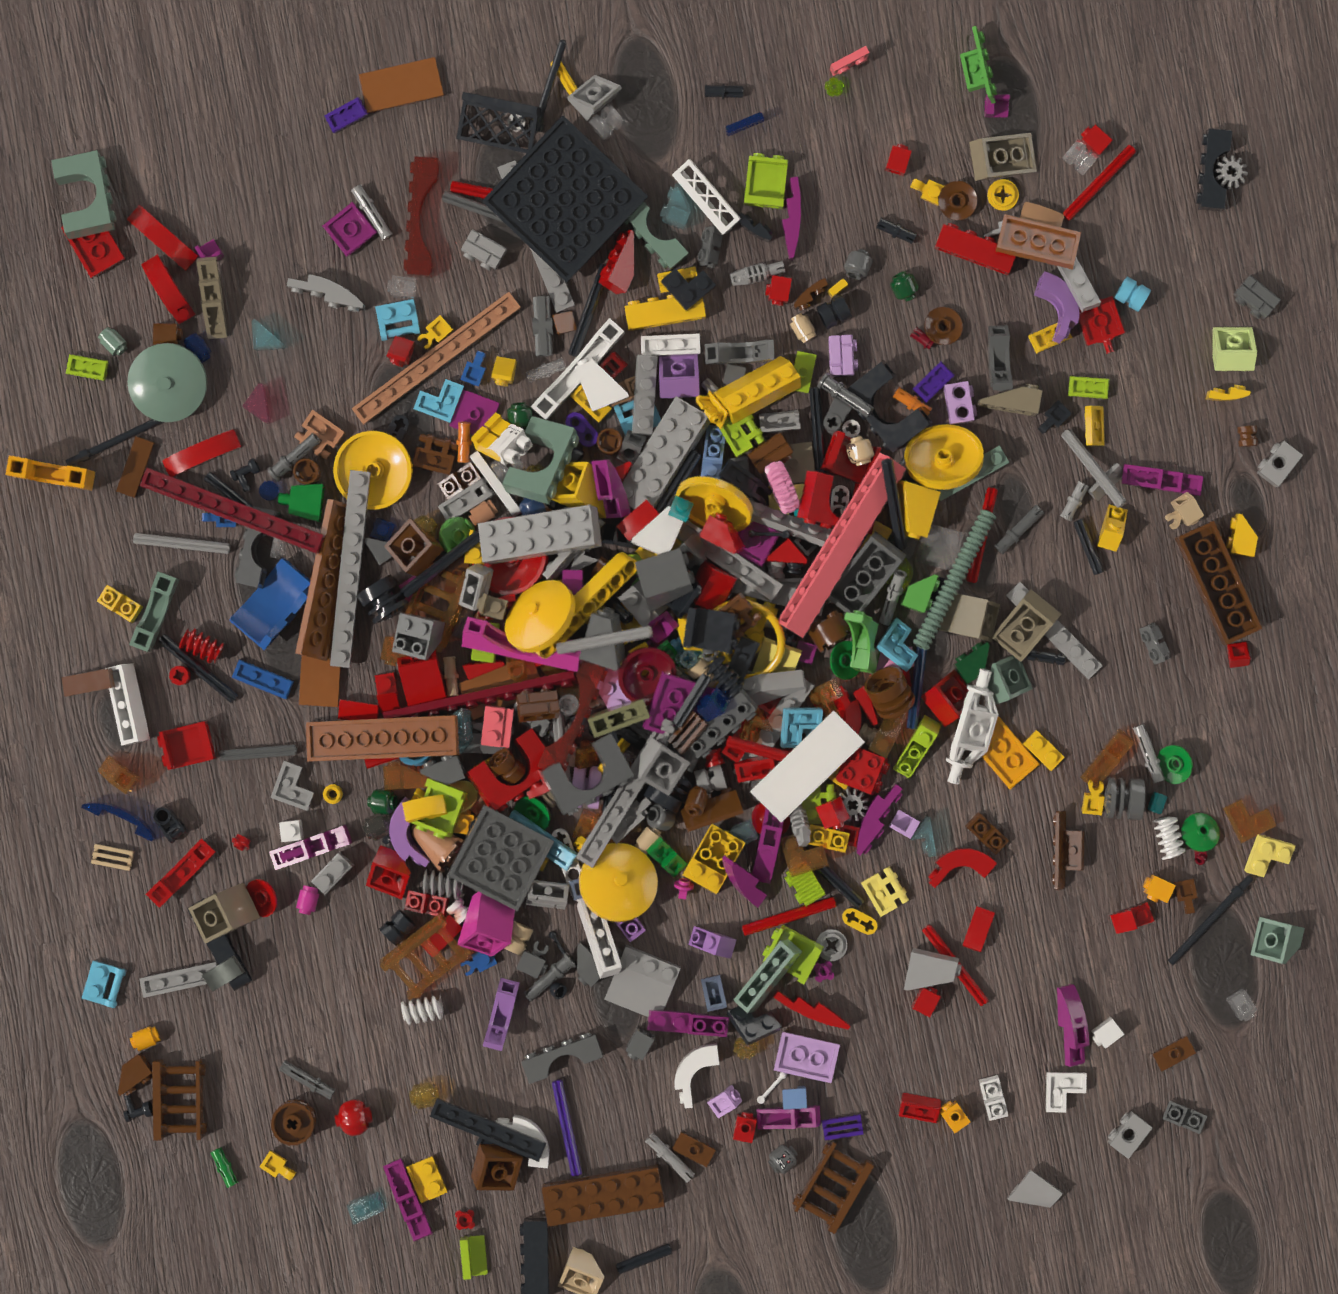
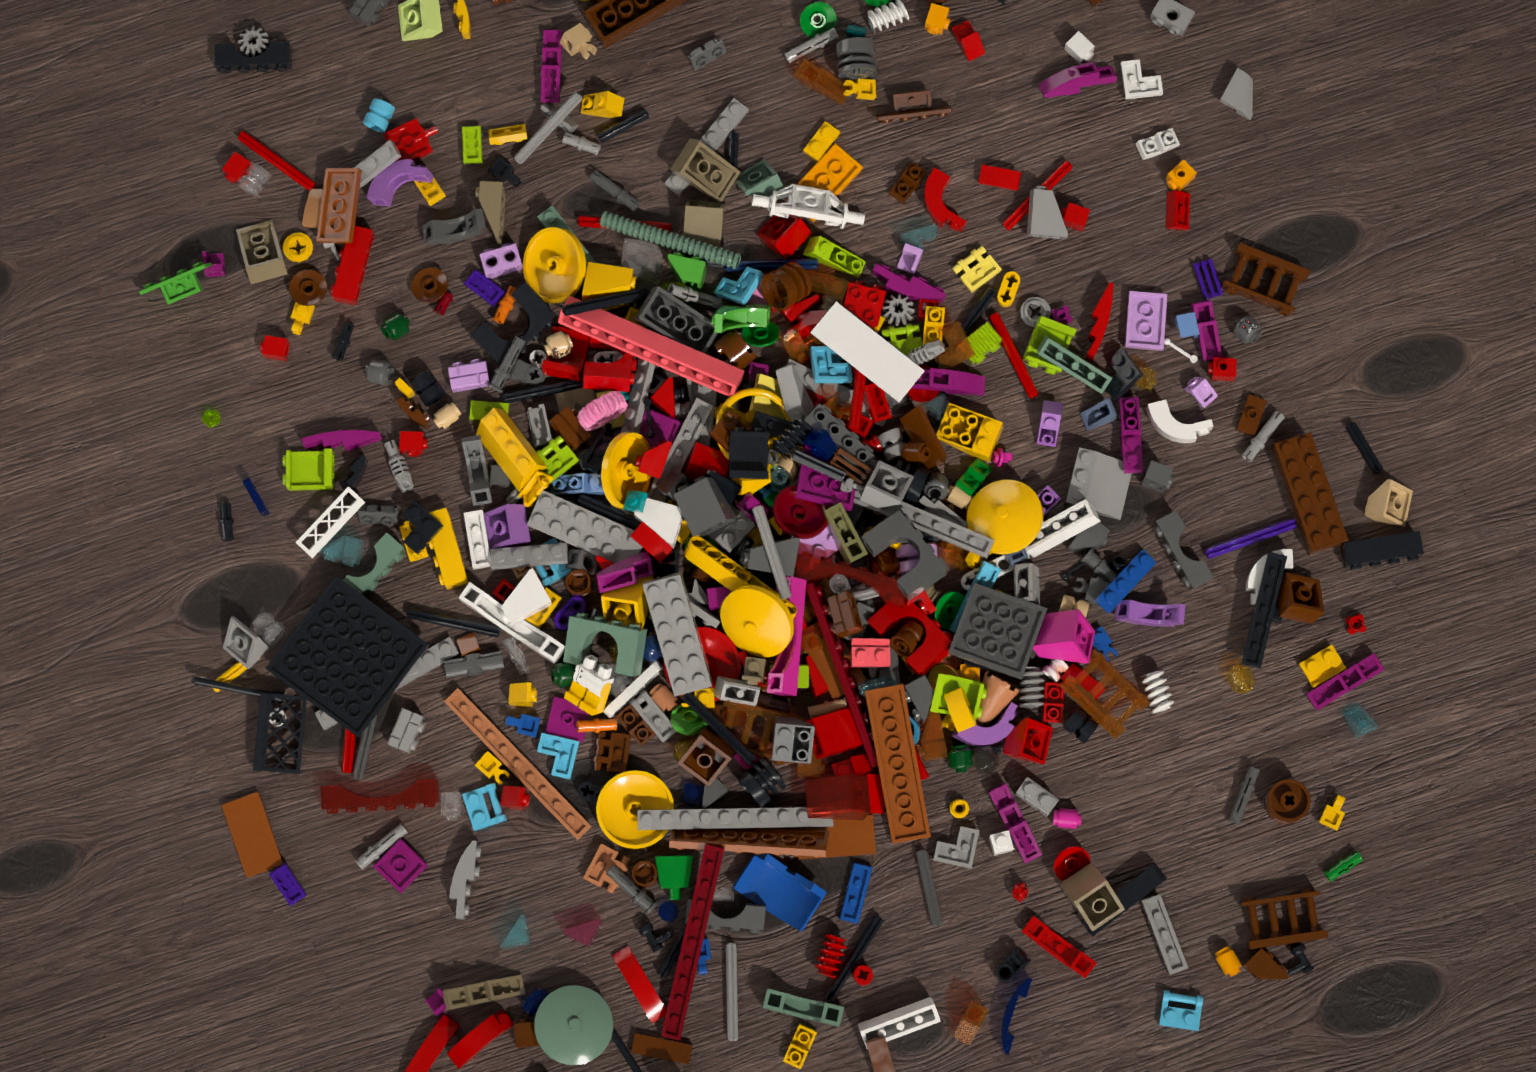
camera: 90 degrees left, 10 degrees down
tan tile [91,844,134,871] -> none
red panel [157,721,216,770] -> none
pearl dark grey slope [201,955,245,992] -> none
red plant [335,1099,372,1136] -> none
lime panel [460,1235,488,1280] -> none
slope [599,230,634,294] -> none
magenta slope [722,855,767,908] -> none
red brick [816,797,850,830] -> none
coral plate [830,46,869,76] -> none
dark green slope [953,641,990,684] -> none
none -> clear red slope [804,775,871,820]
none -> blue plate [1095,549,1157,614]

